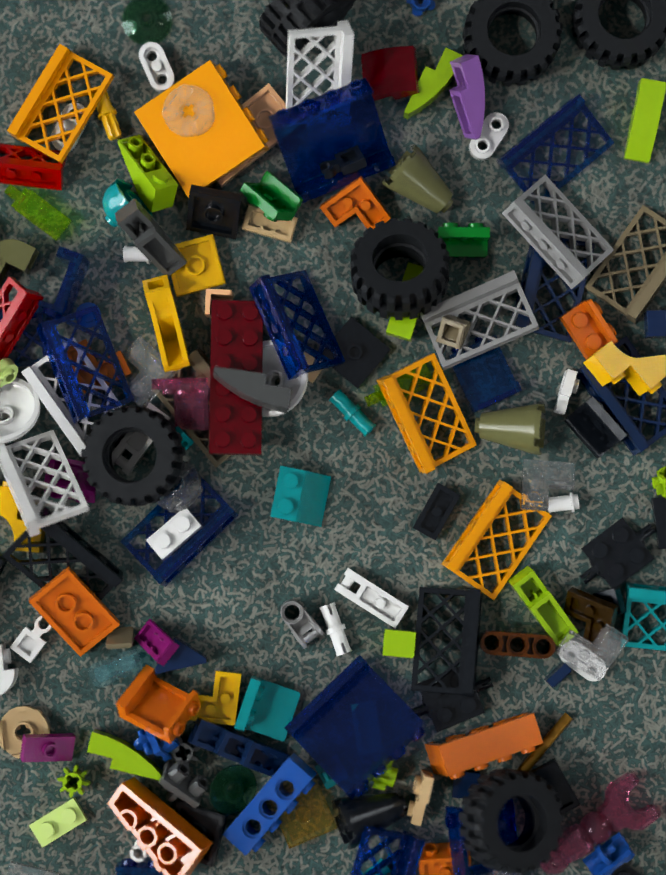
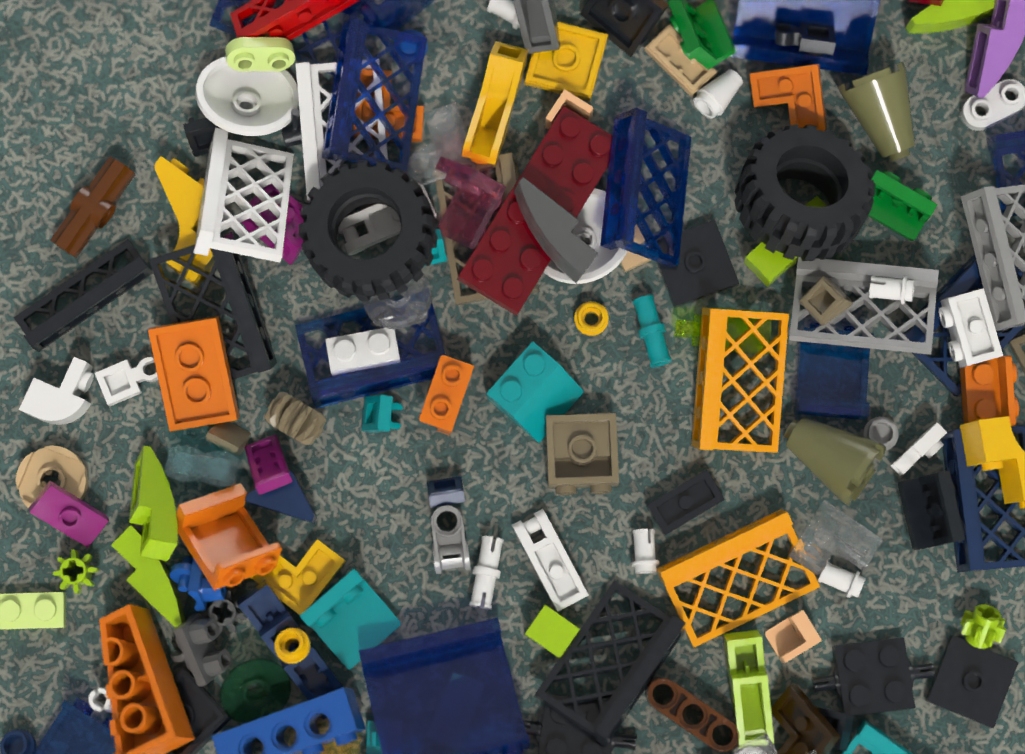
camera: 30 degrees right, 5 degrees down
none -> lime slope [129,445,178,561]
none -> dark tan gear [264,392,326,445]
none -> yellow plate [274,628,311,664]
none -> black hand [282,109,302,147]
none -> teal tile [361,395,403,433]
none -> orange bracket [419,355,474,435]
none -> dark blue tile [427,476,465,507]
none -> dark tan plate [546,413,619,495]
none -> yellow plate [574,301,609,336]
none -> white pin [631,529,659,574]
none -> white cone [694,69,743,119]
none -> light nougat panel [764,610,822,663]
none -> light grey plate [863,417,899,451]
none -> white pin [869,276,915,304]
none -> white bracket [938,288,1003,368]

